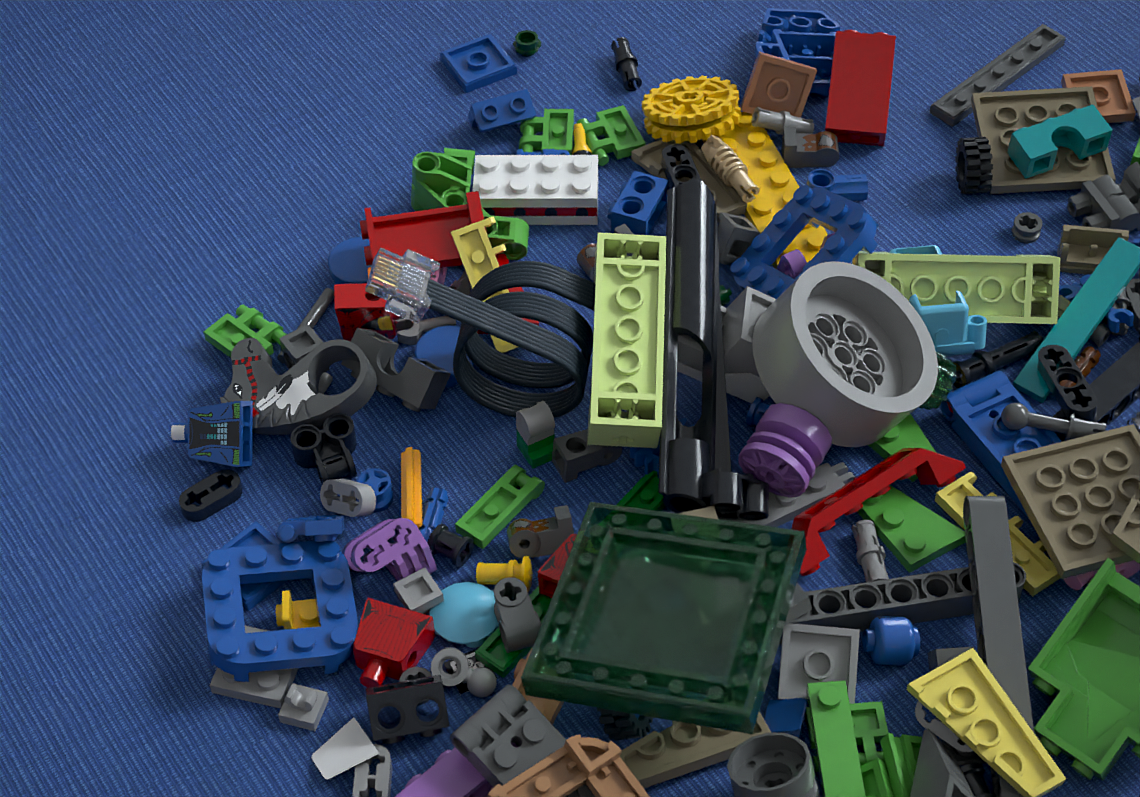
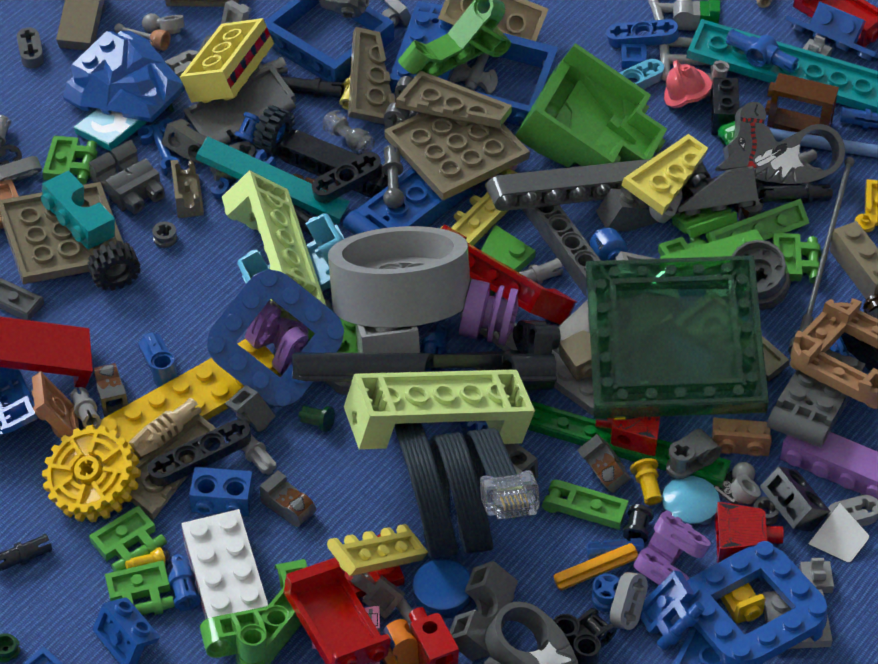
camera: 110 degrees left, 0 degrees up
light grey tile [393,567,444,614] -> none

